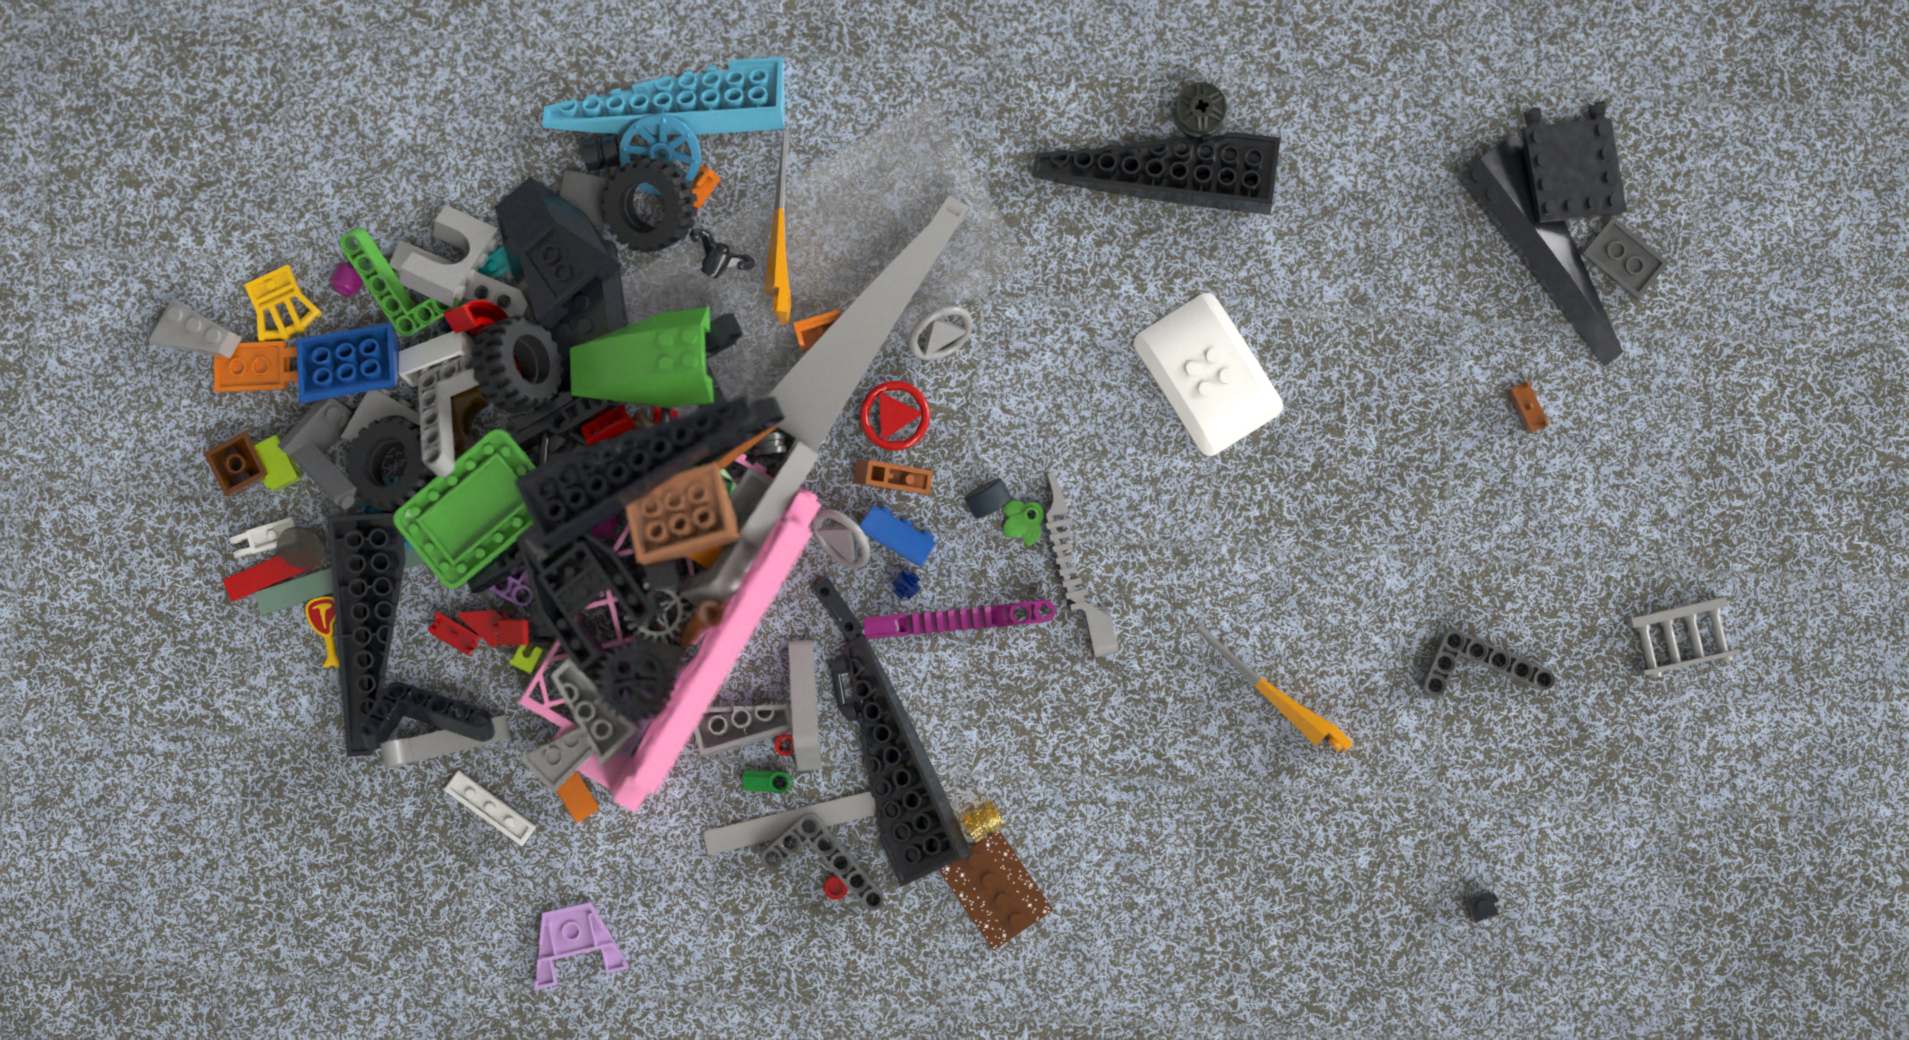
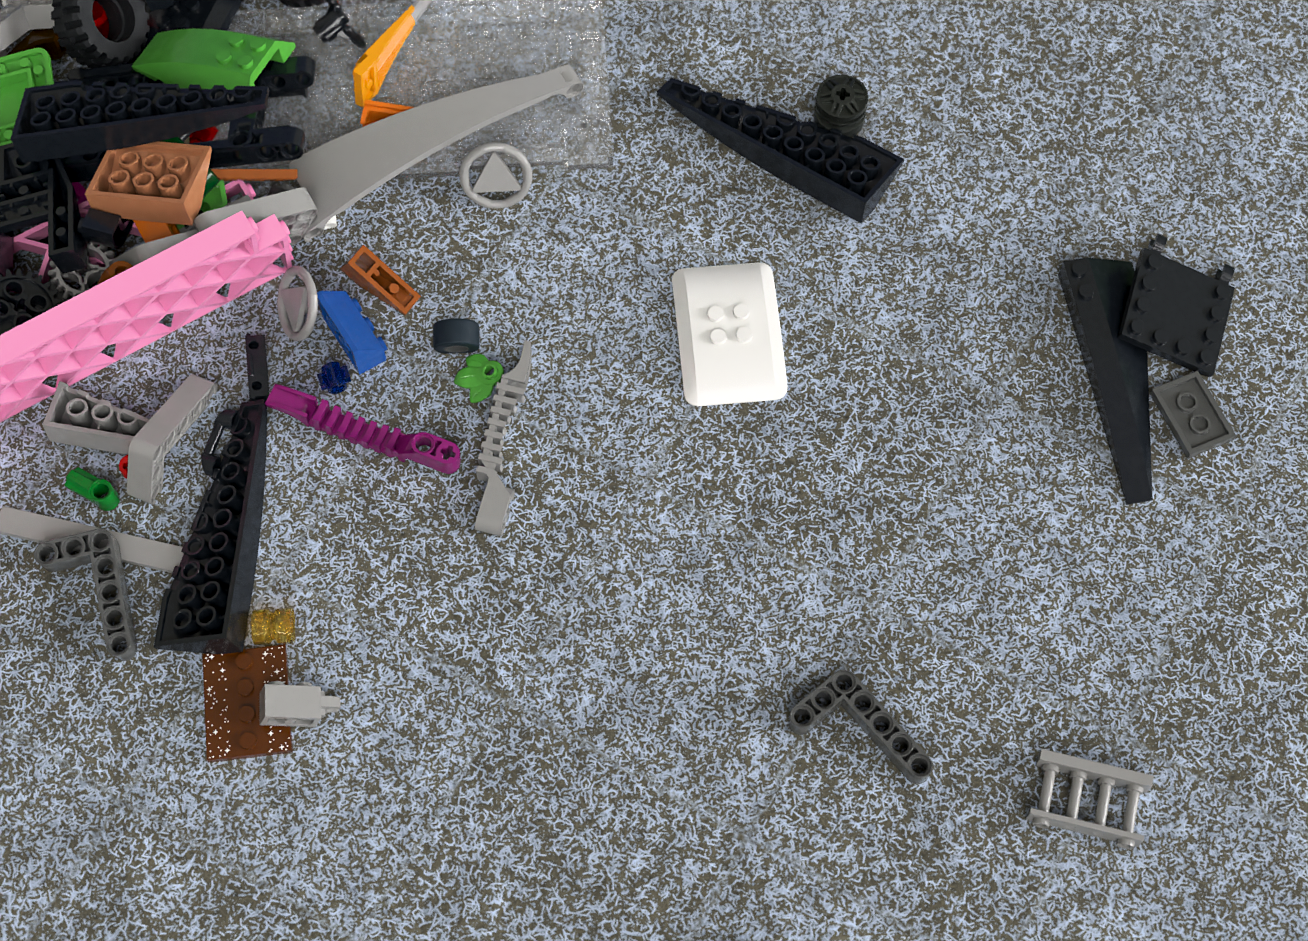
camera: 20 degrees right, 20 degrees down
red tile [824,875,848,900] -> none
red piece [860,381,930,451] -> none
light orange plate [1195,623,1353,753] -> none
dark orange hinge [1506,381,1550,434] -> none
none -> light grey hinge [259,681,340,727]

